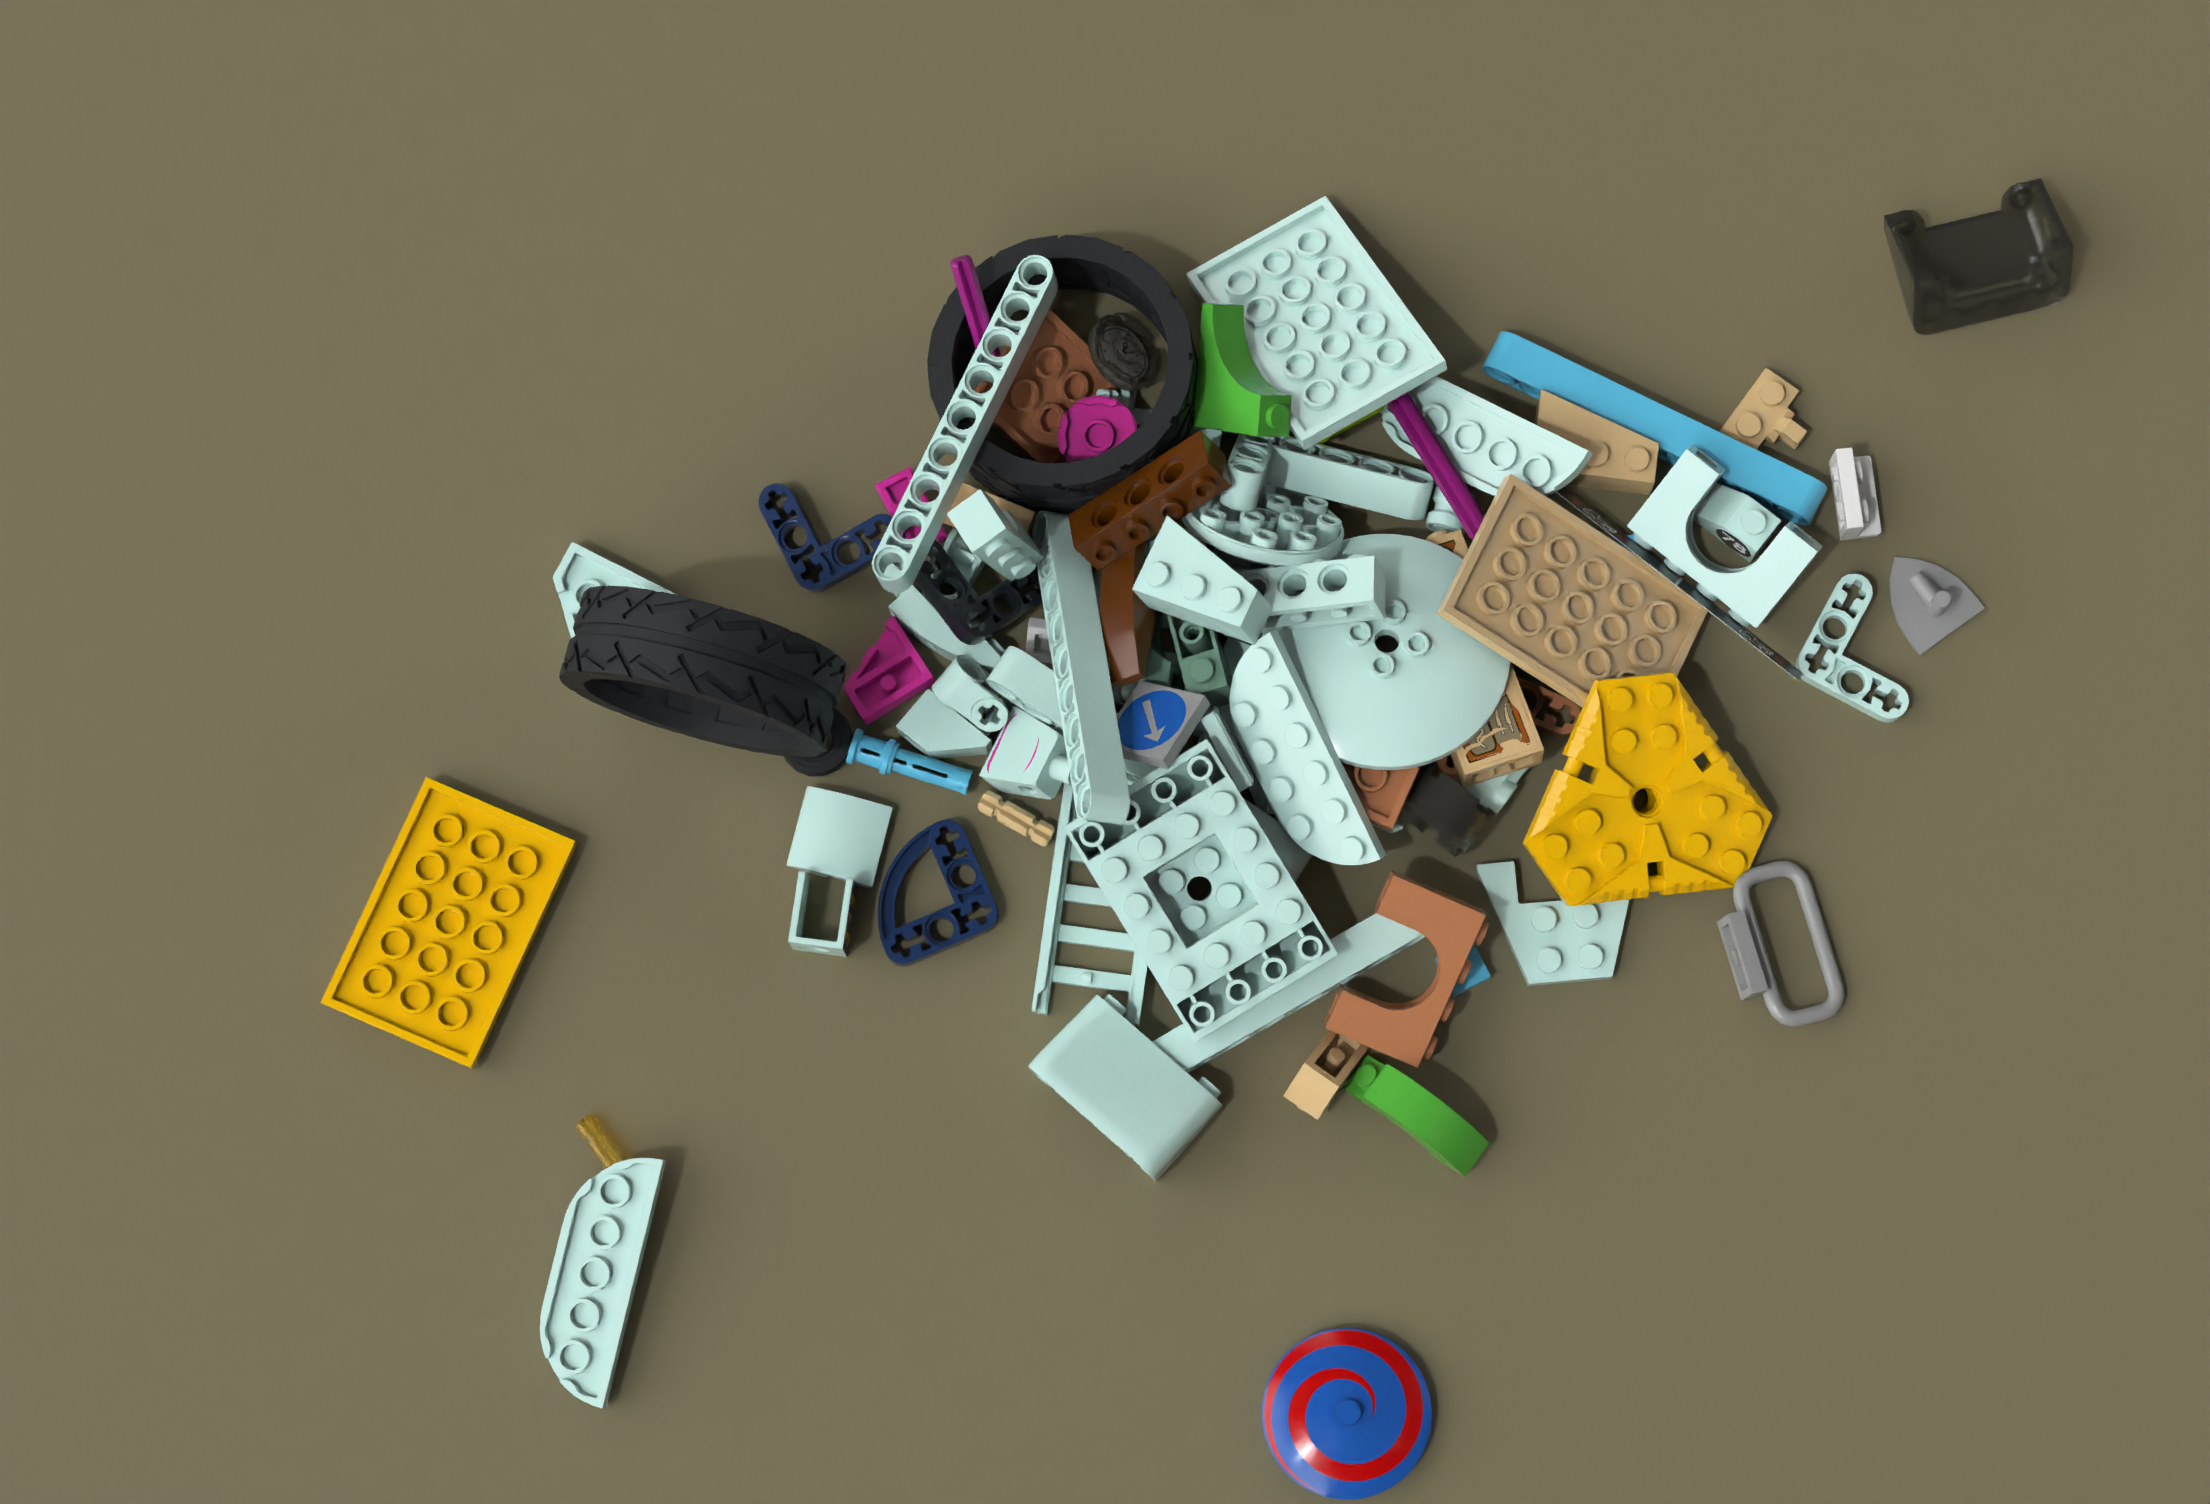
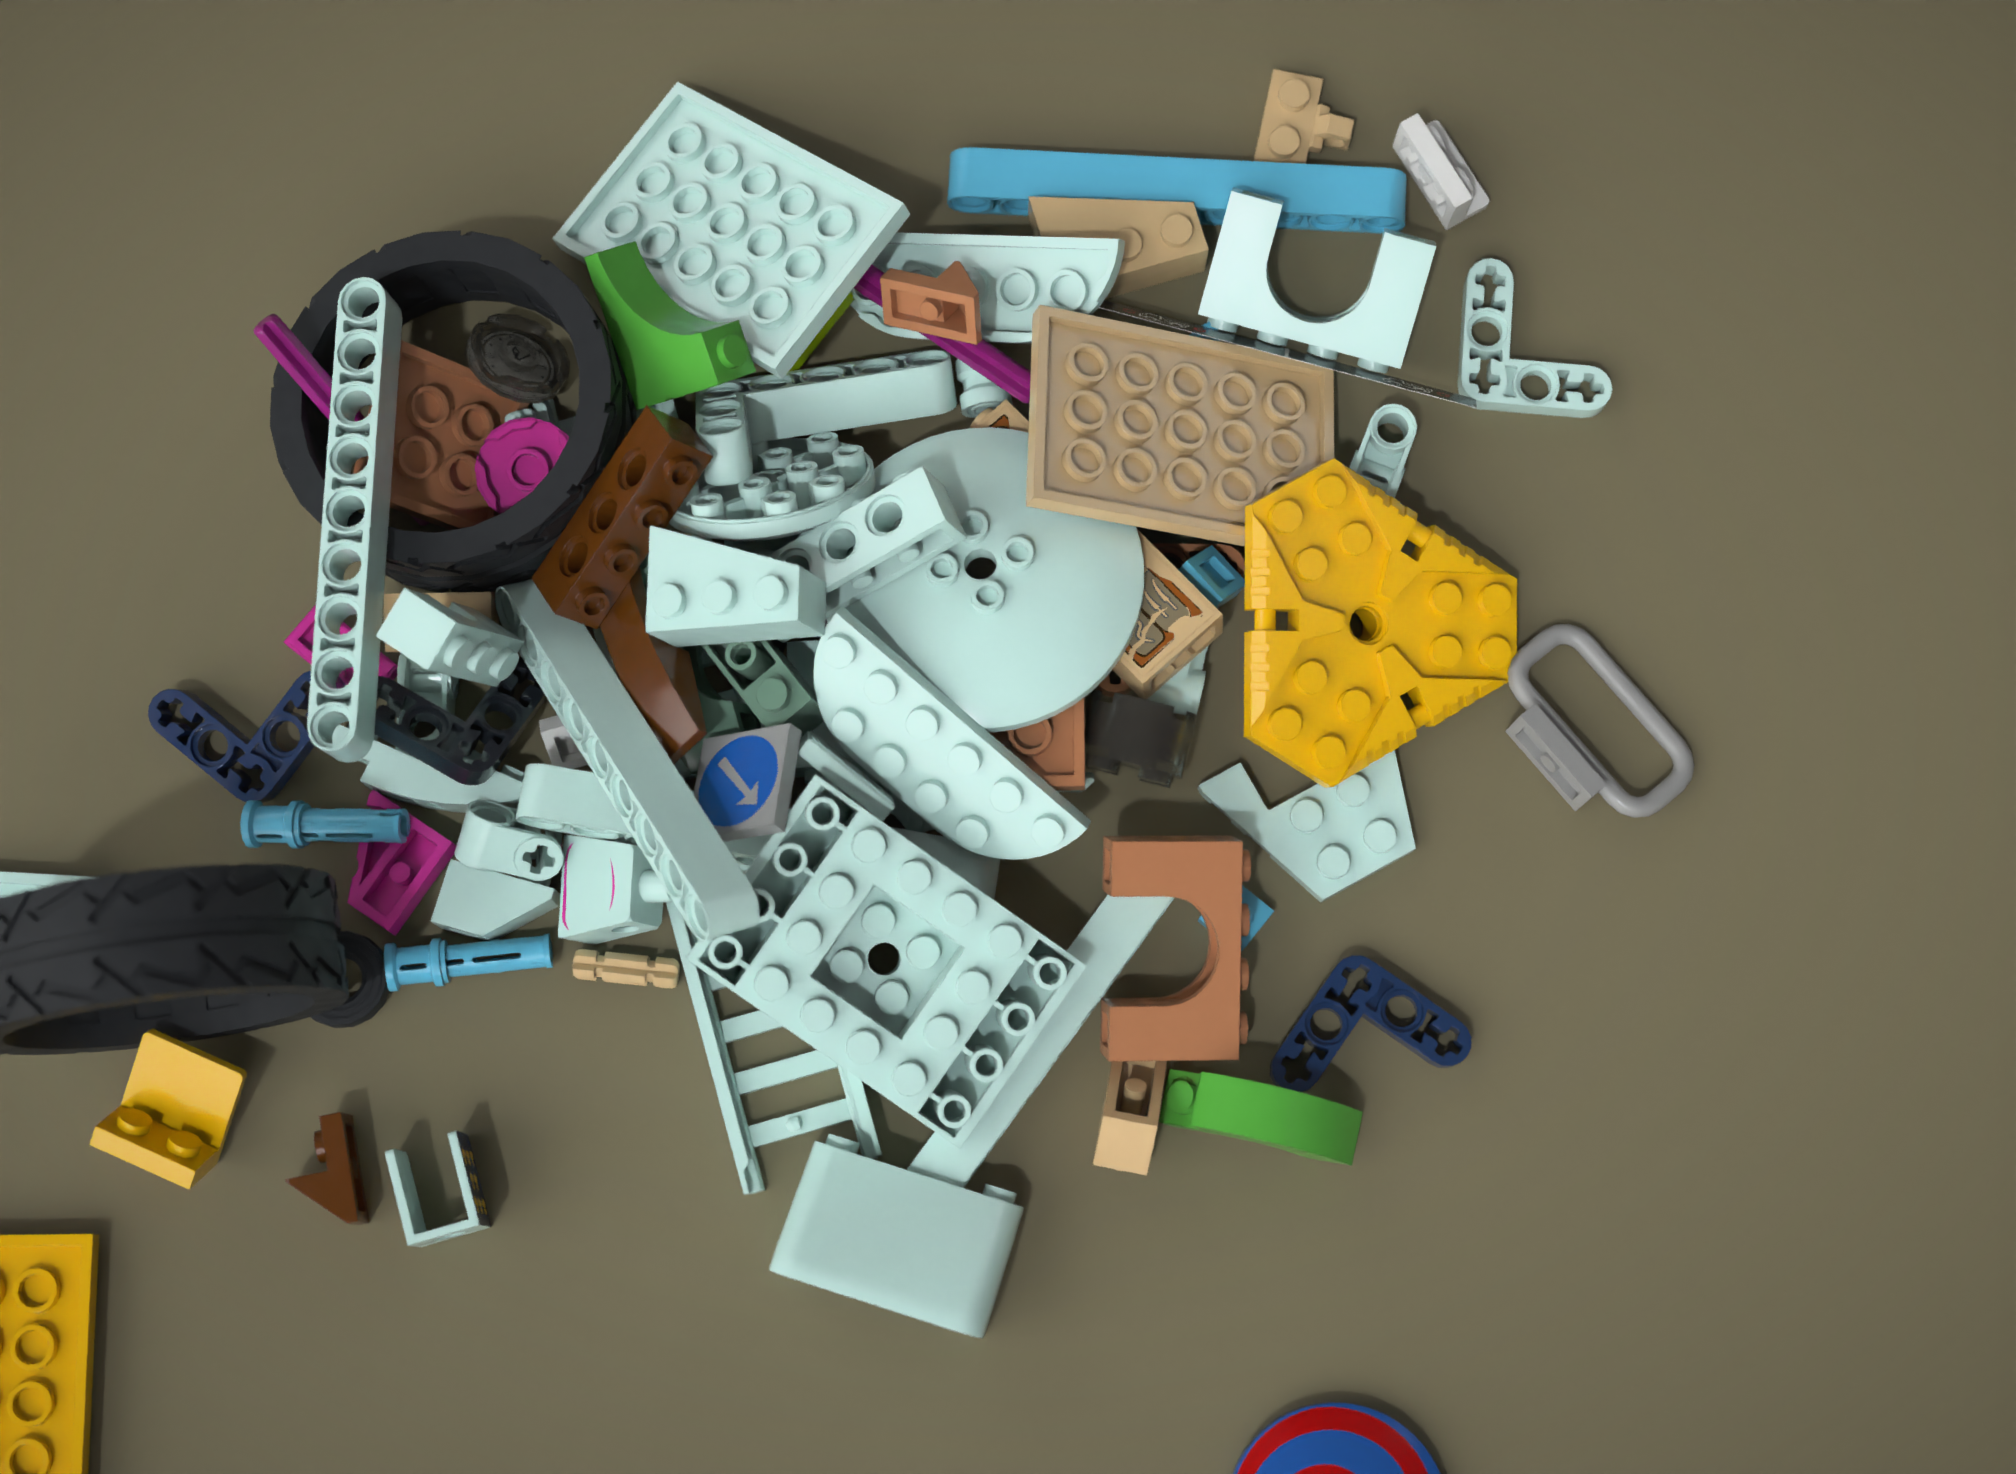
camera: 30 degrees left, 0 degrees up
light aqua slope [786,786,893,888] -> none
dark blue beam [878,819,999,967] -> none
light aqua slope [1693,483,1782,563] -> none
light grey shield [1889,557,1985,656] -> none
none -> yellow bracket [89,1029,247,1190]
none -> medium azure pin [240,800,410,849]
none -> reddish brown slope [285,1112,369,1225]
none -> nougat slope [880,261,982,345]
none -> medium azure plate [1178,545,1245,608]
none -> dark blue beam [1270,955,1471,1093]
none -> light aqua piece [1349,404,1417,498]

